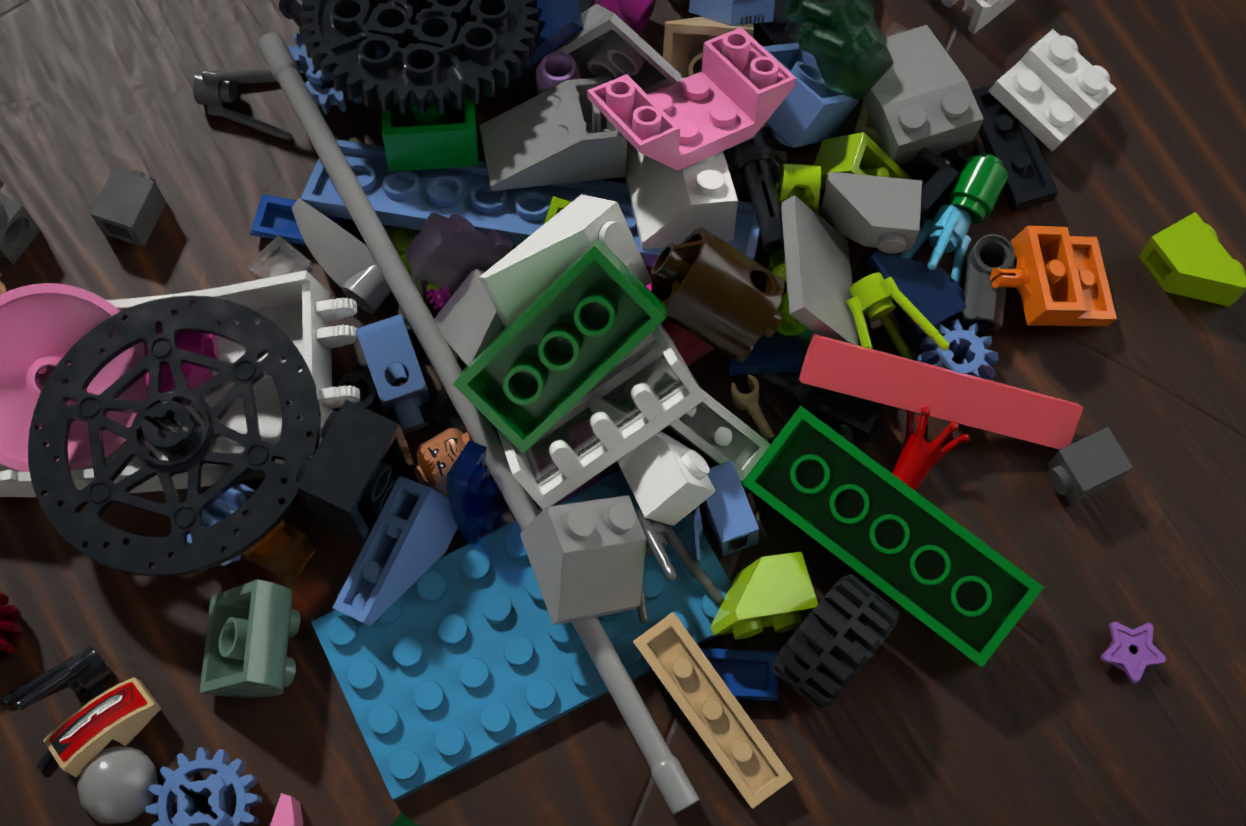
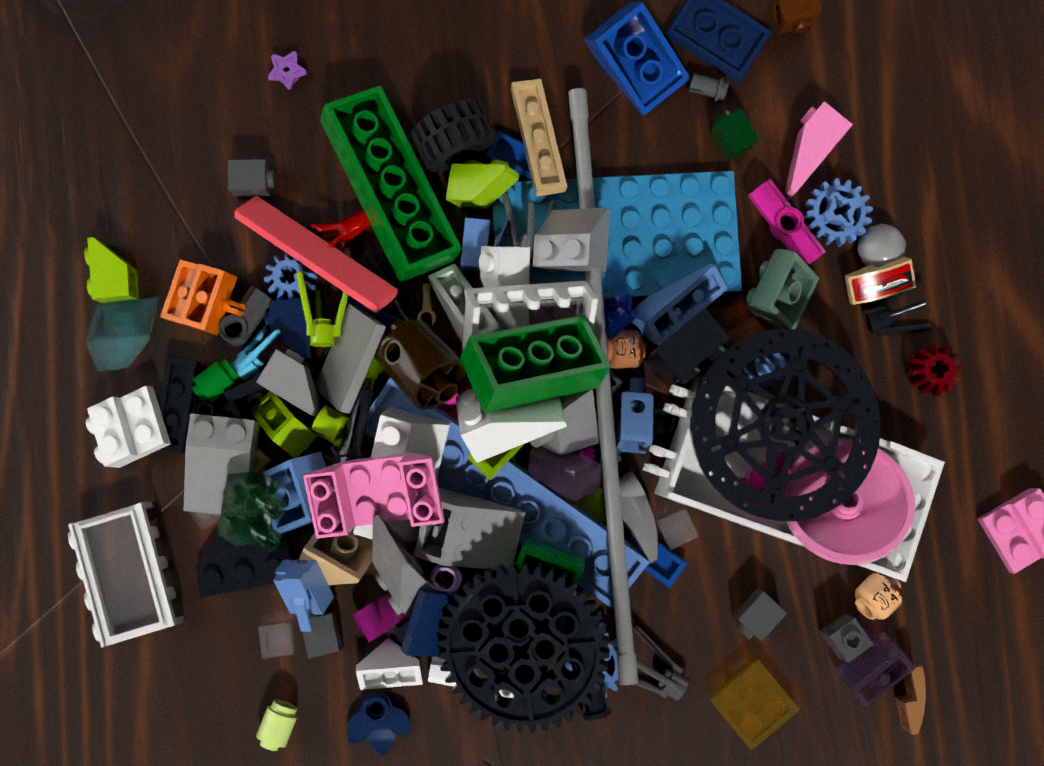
camera: 160 degrees left, 15 degrees up
none -> clear light blue slope [85,297,159,371]
none -> clear yellow plate [709,658,800,751]
none -> dark pink piece [748,179,826,265]

